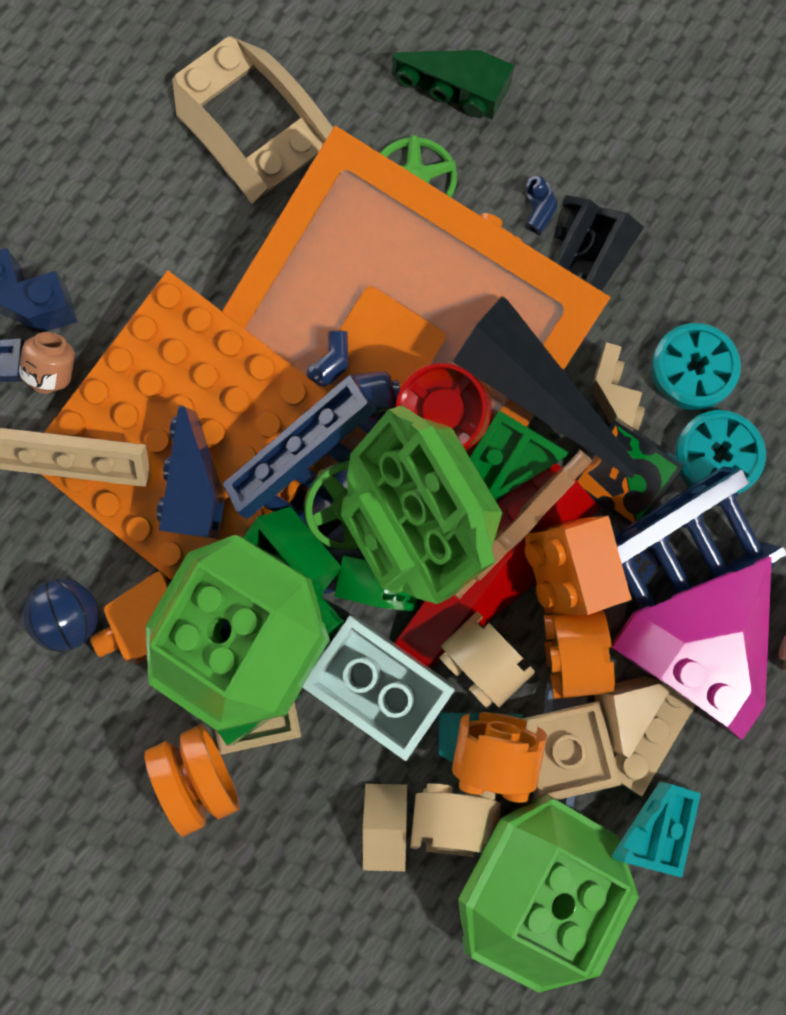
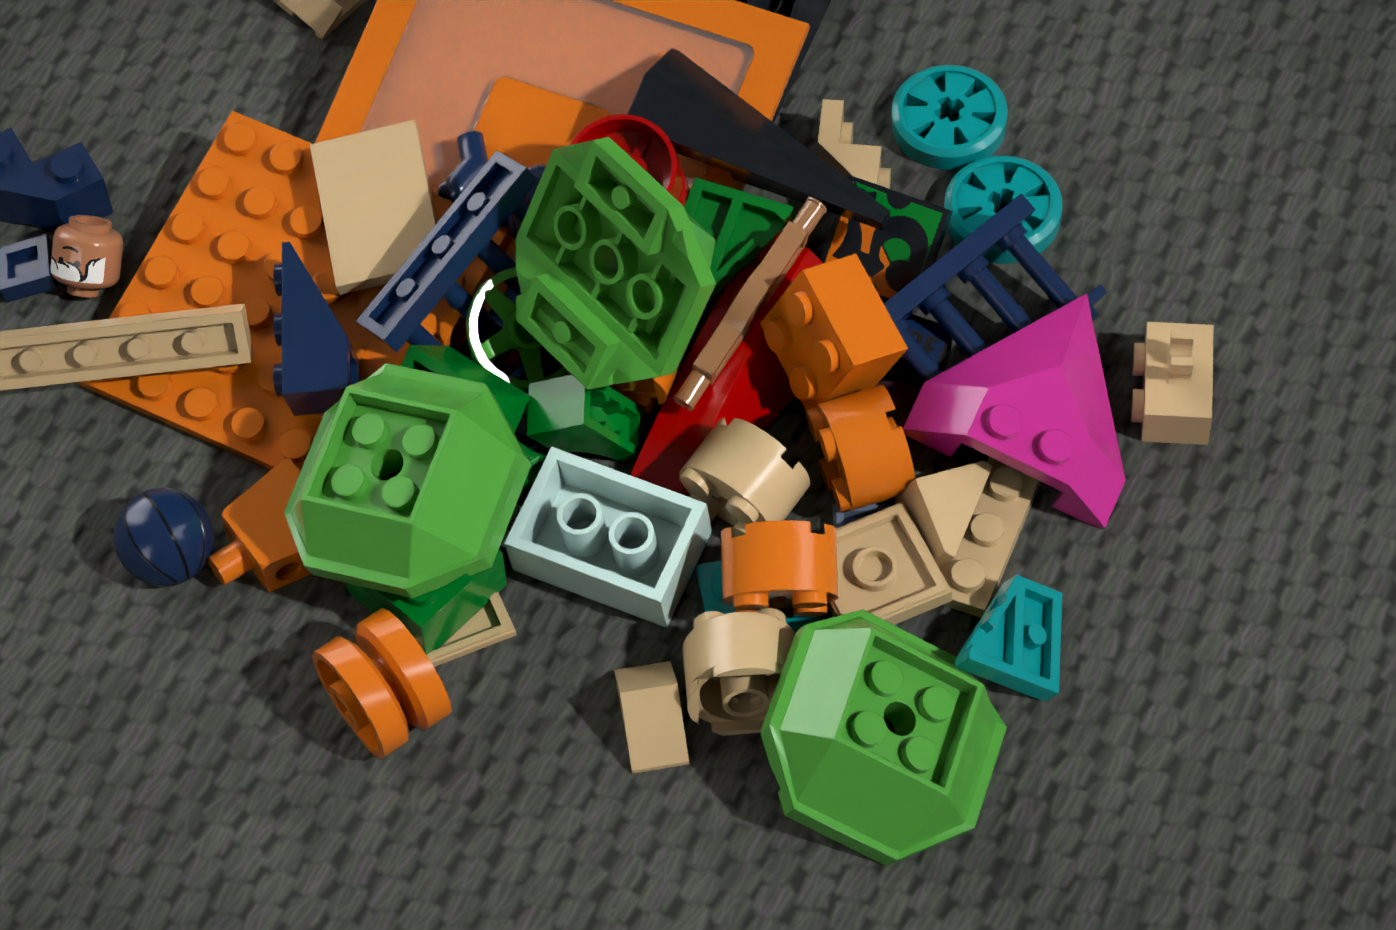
camera: 10 degrees left, 20 degrees down
none -> tan tile [310,119,437,295]

